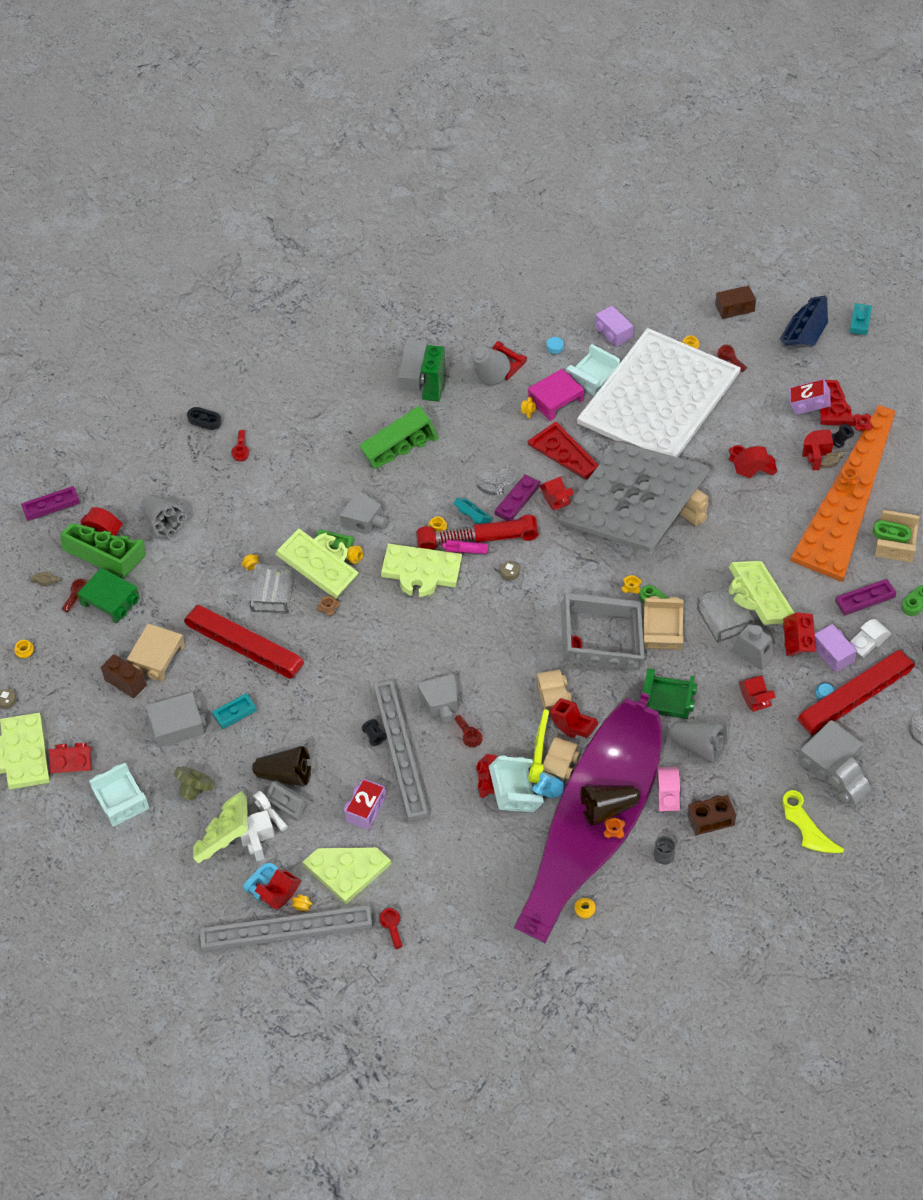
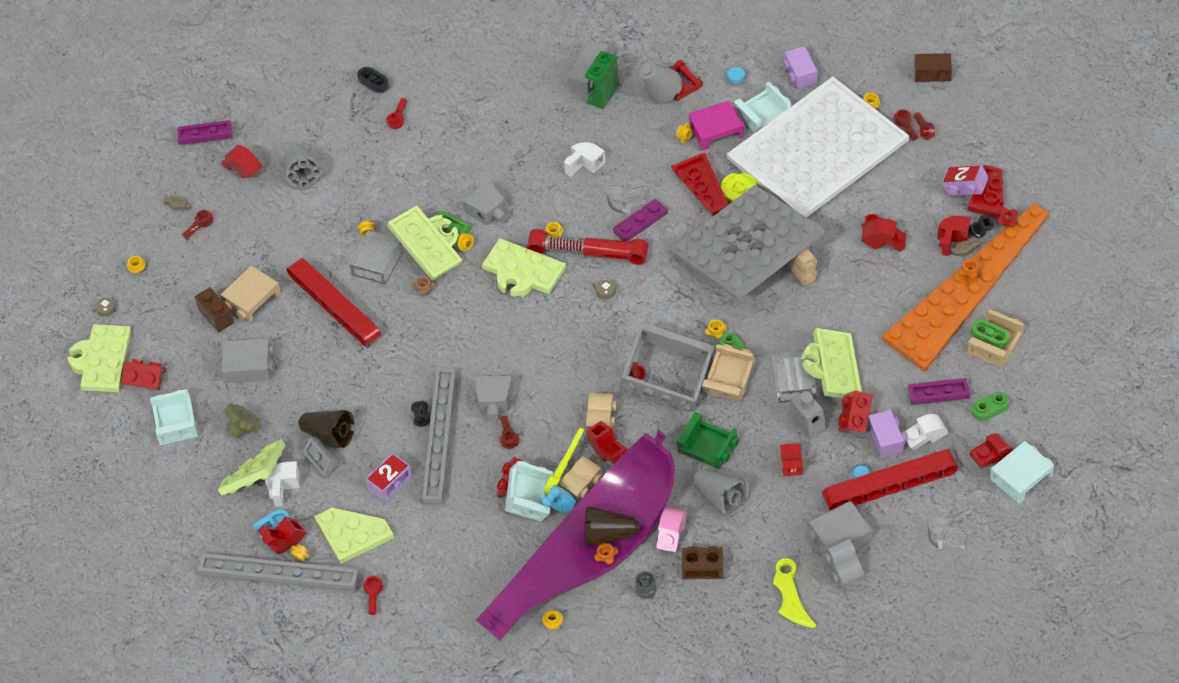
camera: 20 degrees right, 0 degrees up
bright green wedge [60,523,145,579] -> none
green panel [77,568,140,623] -> none
teal plate [212,693,257,730] -> none
white piece [253,791,288,832] -> none
bright green wedge [359,406,439,469] -> none
dark pink piece [442,540,488,554] -> none
teal plate [453,498,493,524] -> none
red brick [540,476,574,511] -> none
dark blue wedge [780,295,828,347] -> none
teal plate [849,303,872,335] -> none
none -> white brick [564,142,606,177]
none -> neon yellow tile [721,172,757,203]
none -> clear red plate [914,112,935,140]

